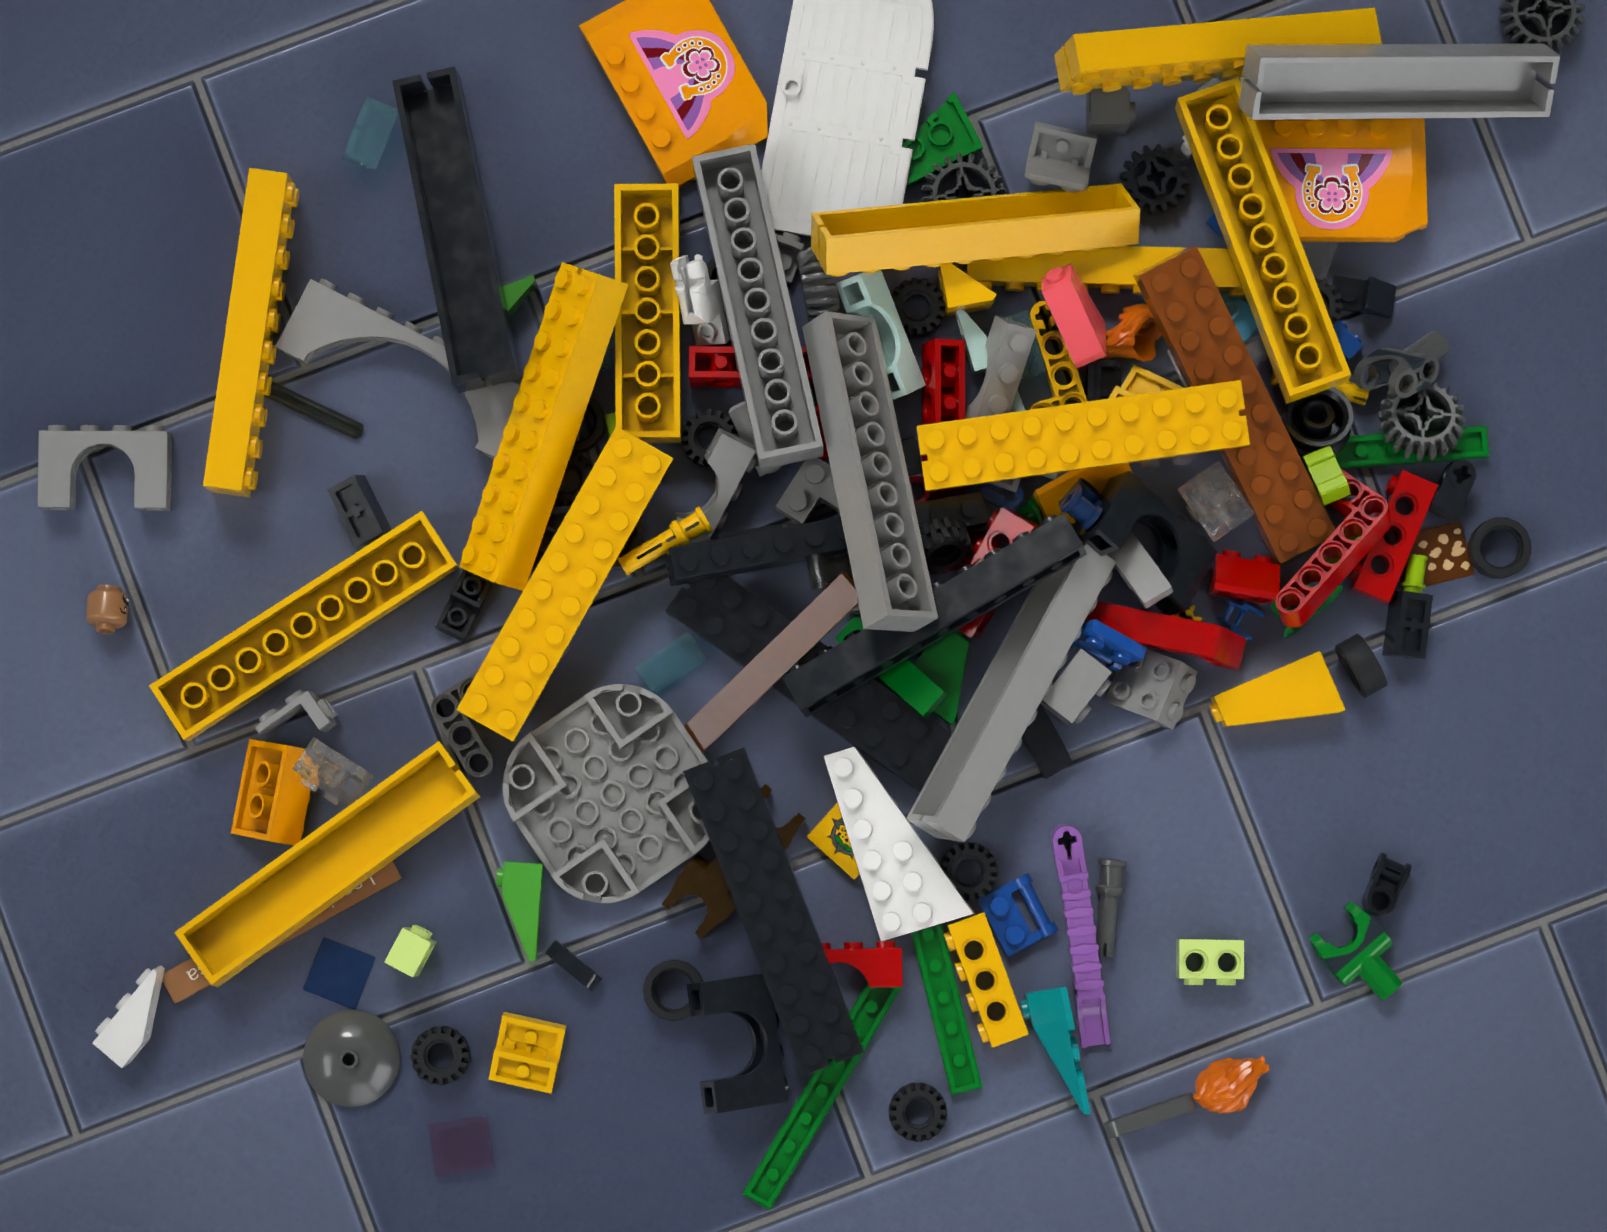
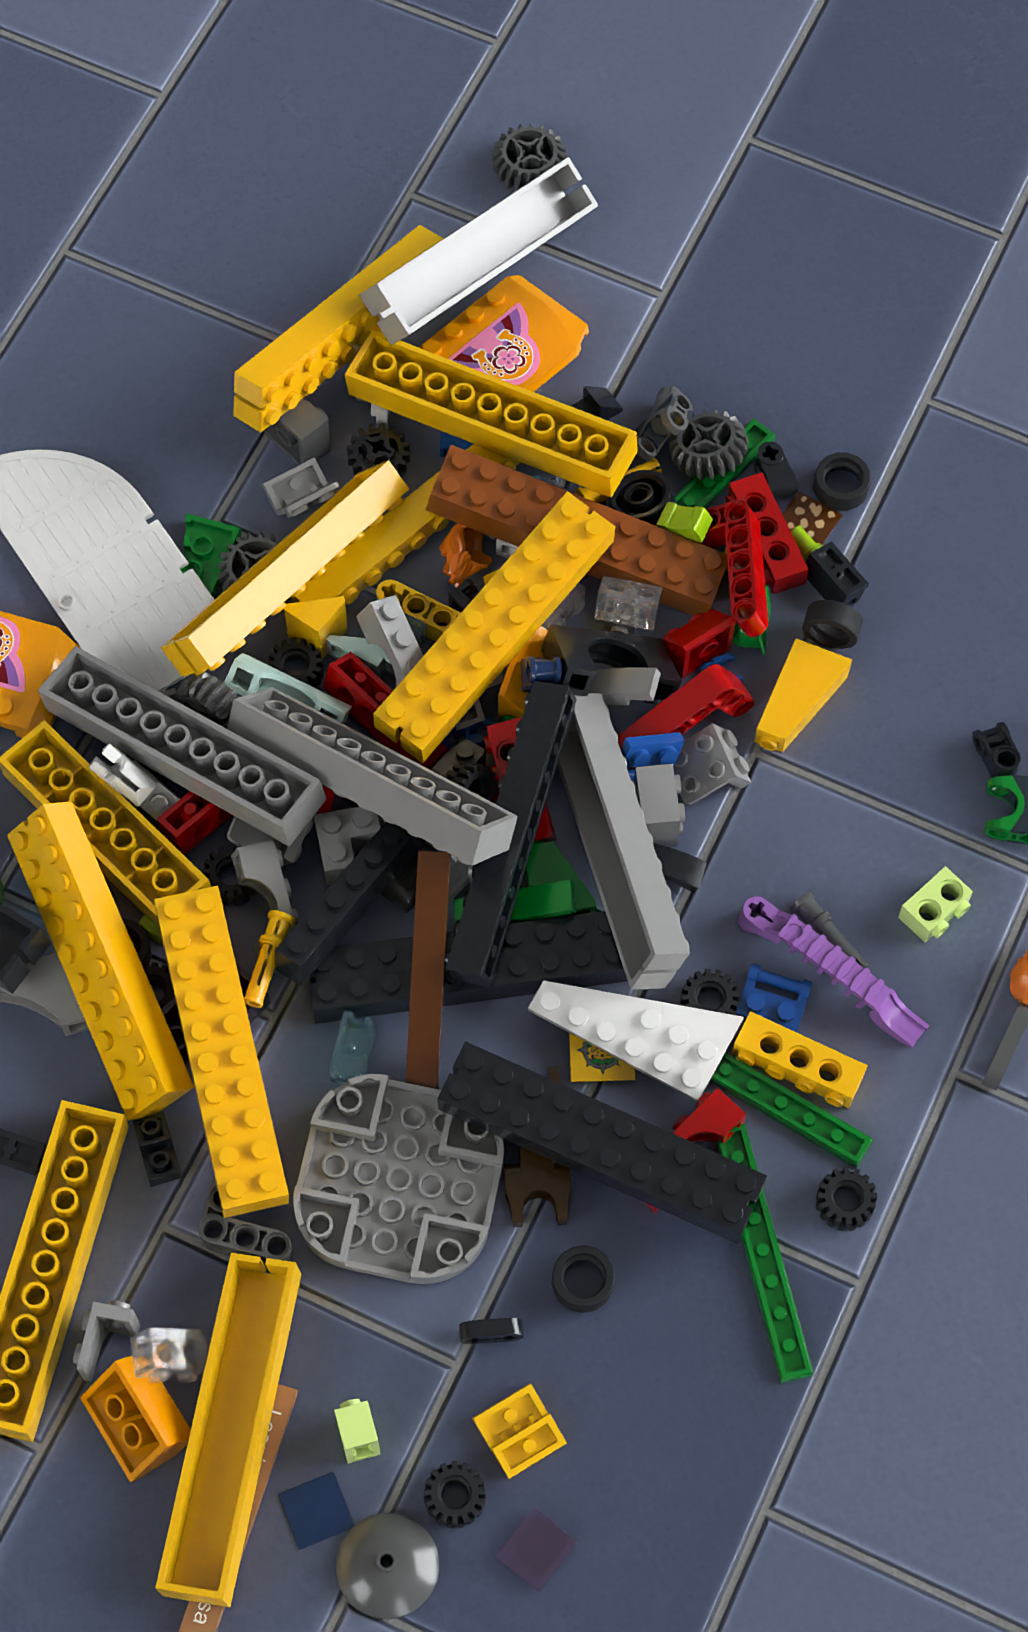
camera: 40 degrees left, 20 degrees down
bright green slope [496,861,544,961] -> none
black arch [686,973,788,1114] -> none
teal wedge [1020,985,1091,1115] -> none
coral slope [1042,264,1106,368] -> none

